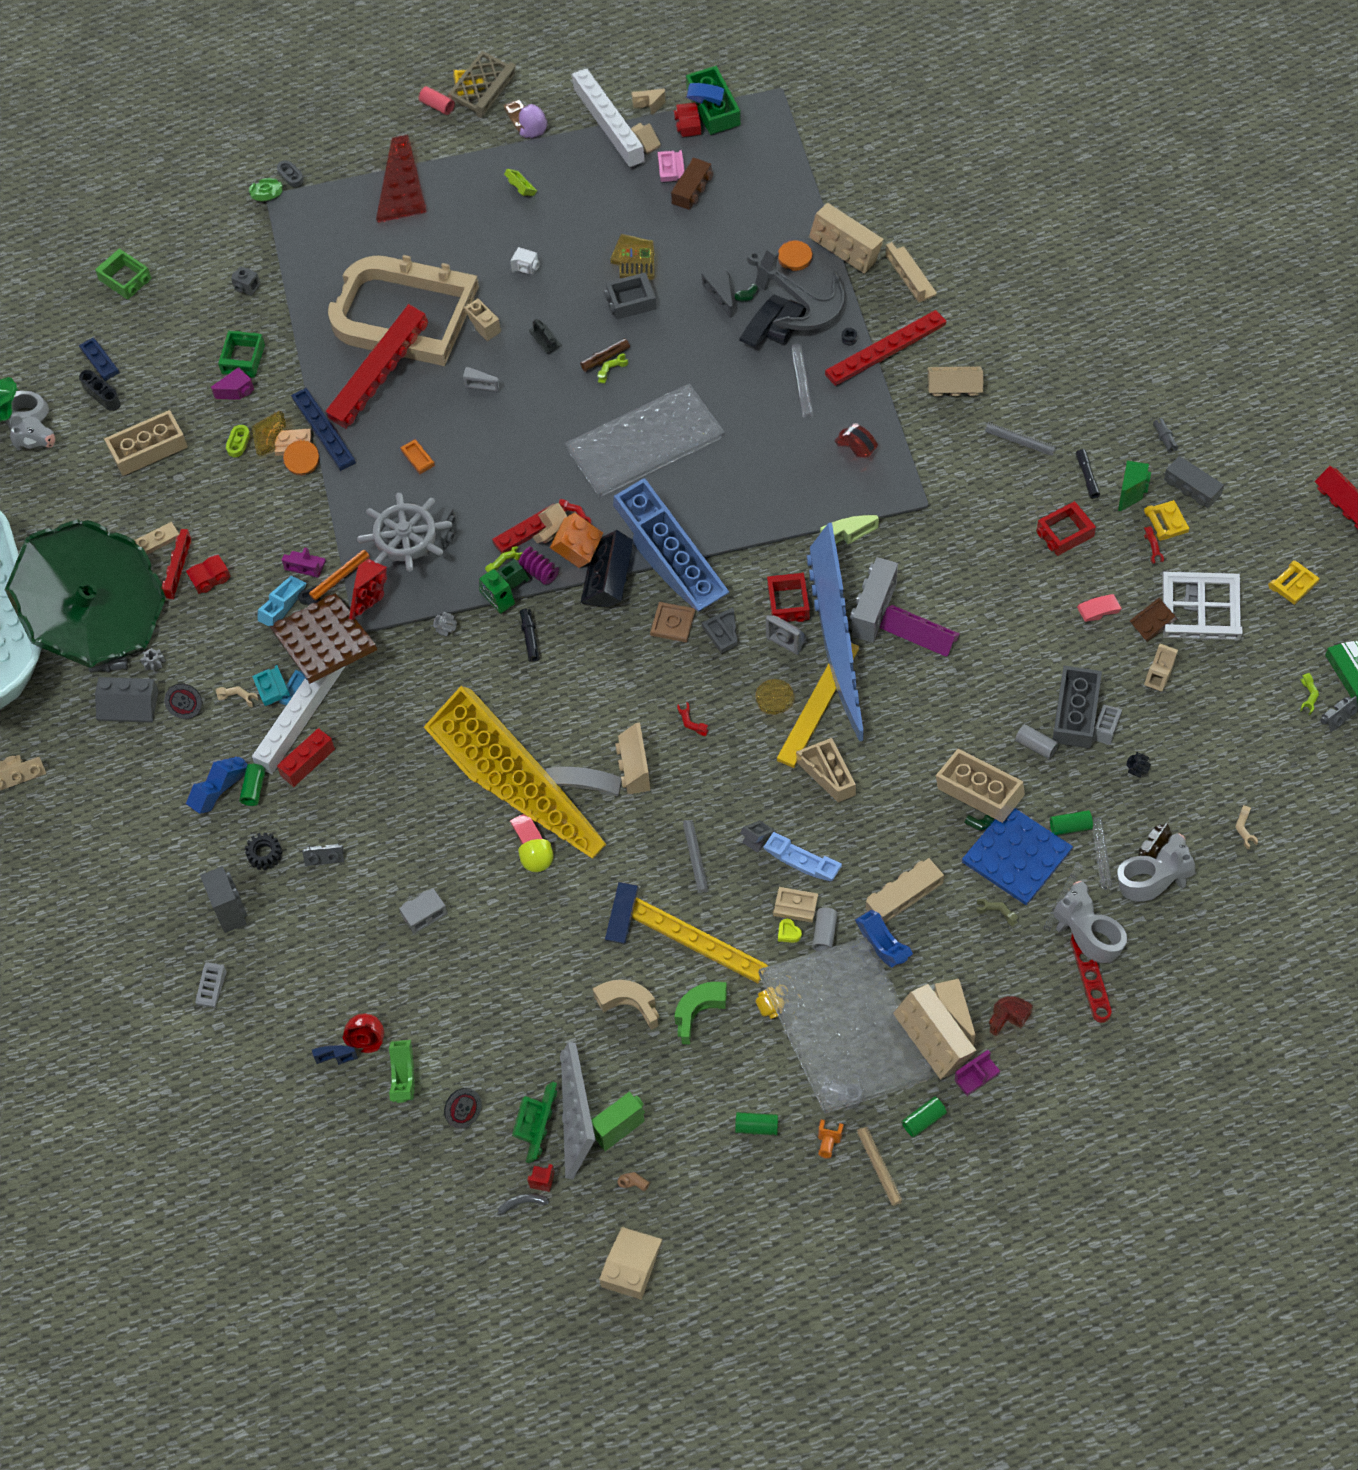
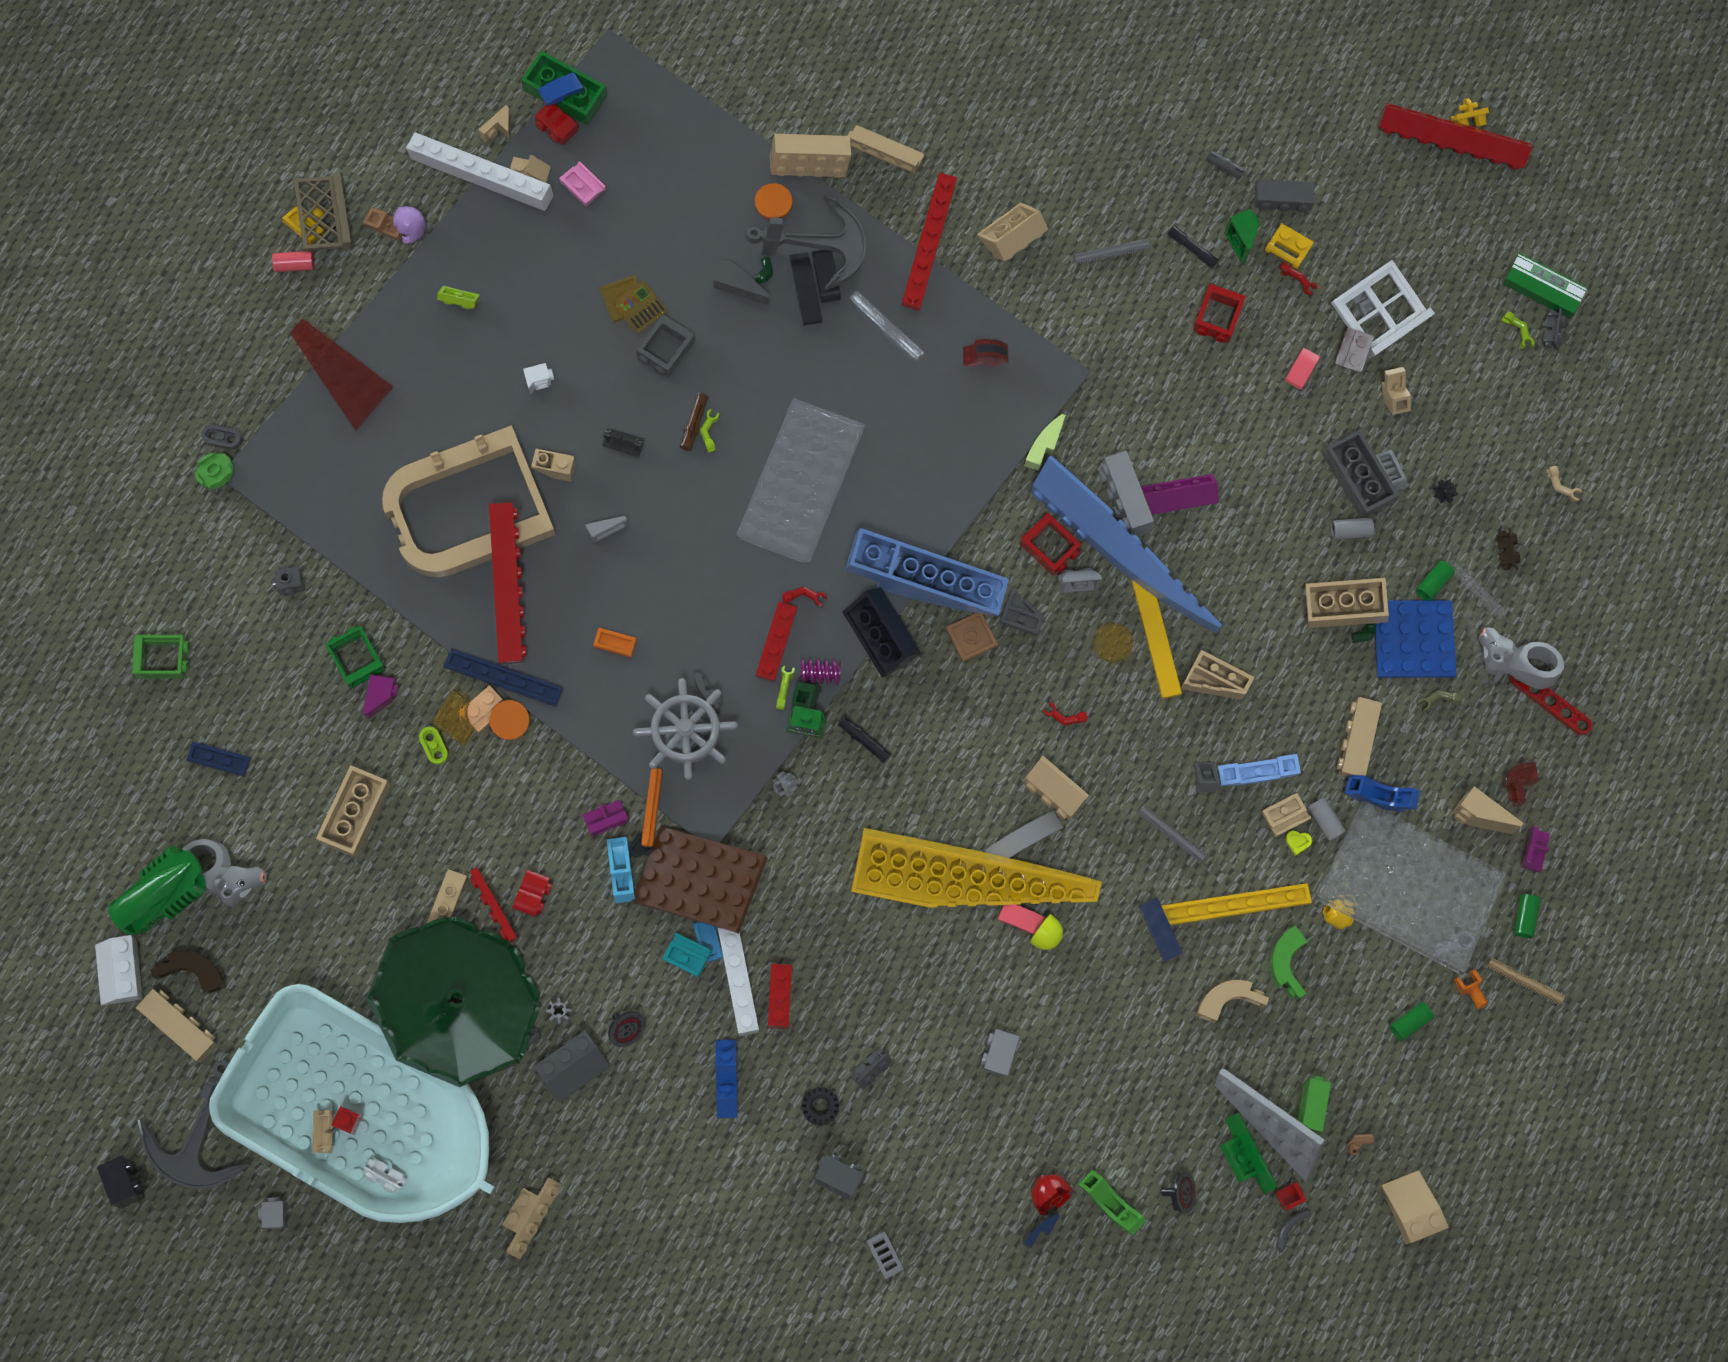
camera: 50 degrees left, 15 degrees up
black beam [79,370,121,411] -> none
tan arm [216,686,259,707] -> none
green pin [239,763,266,806] -> none
red slope [349,559,387,620] -> none
tan brick [533,503,567,543] -> none
orange brick [550,513,603,568] -> none
reddish brown brick [671,157,713,210] -> none
black bush [842,328,857,346] -> none
tan brick [893,984,976,1080] -> none
light grey animal [1117,833,1195,902] -> none
yellow plate [1268,561,1320,605] -> none

